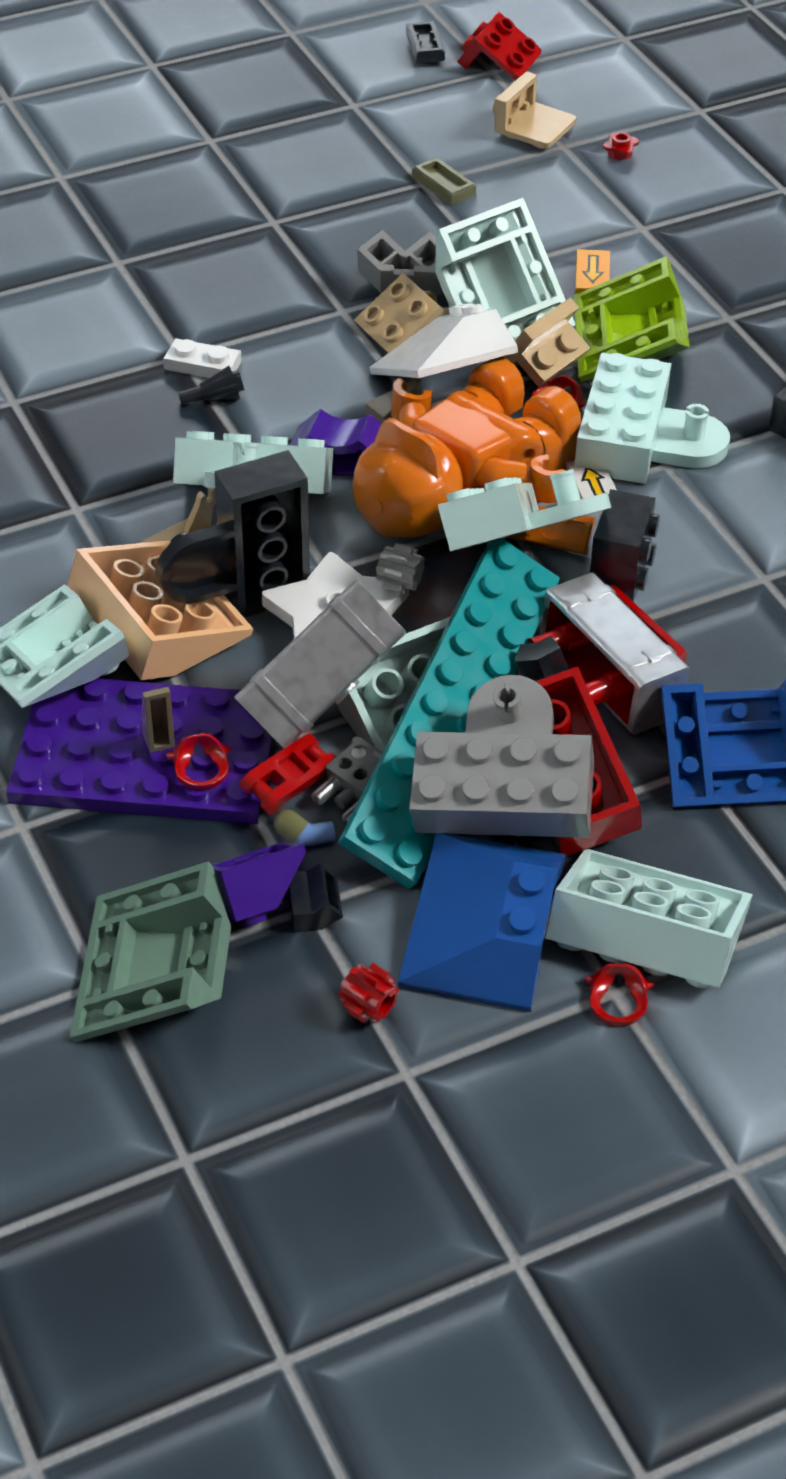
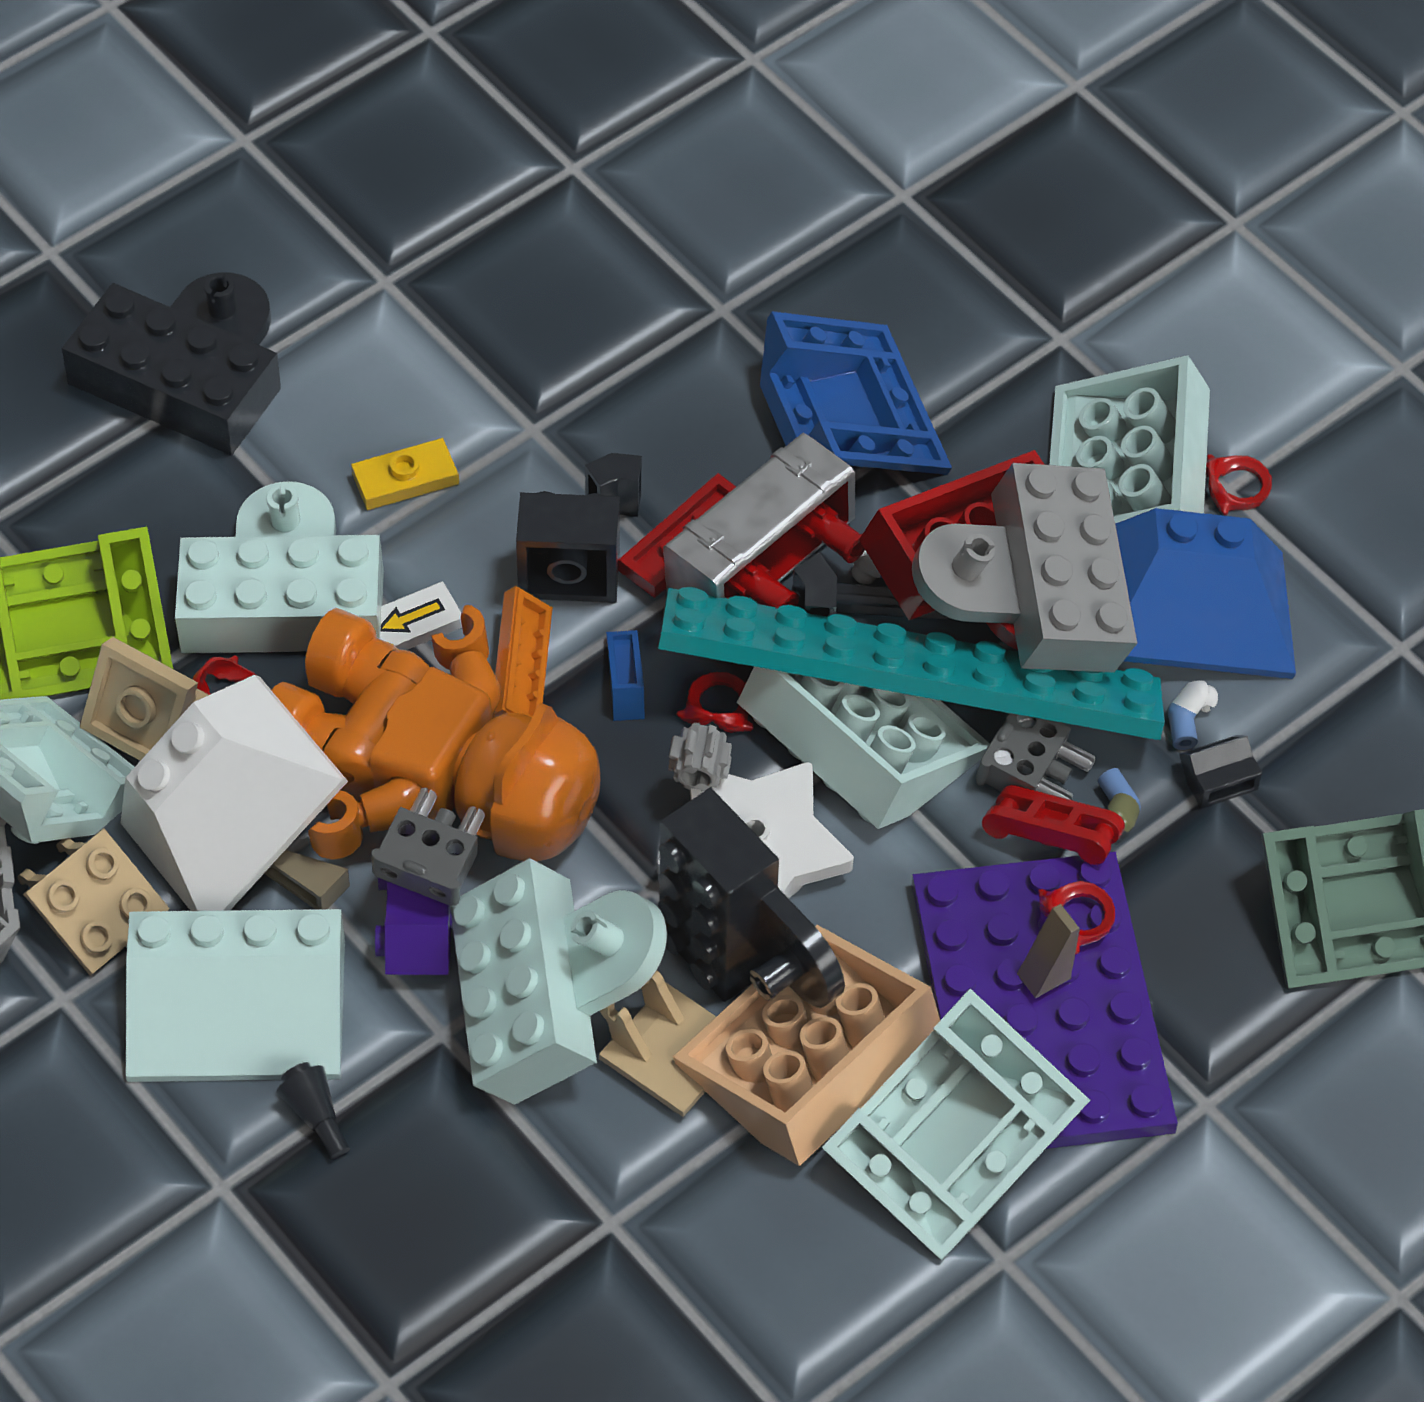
camera: 105 degrees left, 10 degrees up
white plate [163,338,241,378] -> none
dark purple slope [212,842,306,927] -> none
flat silver piece [234,579,406,749] -> none
red gear [338,963,399,1023] -> none
light aqua brick [438,469,612,551] -> none
none -> light aqua slope [126,909,345,1082]
none -> yellow plate [351,438,459,511]
none -> dark grey piece [371,788,485,906]
none -> black piece [585,453,642,516]
none -> arm [1168,680,1218,750]

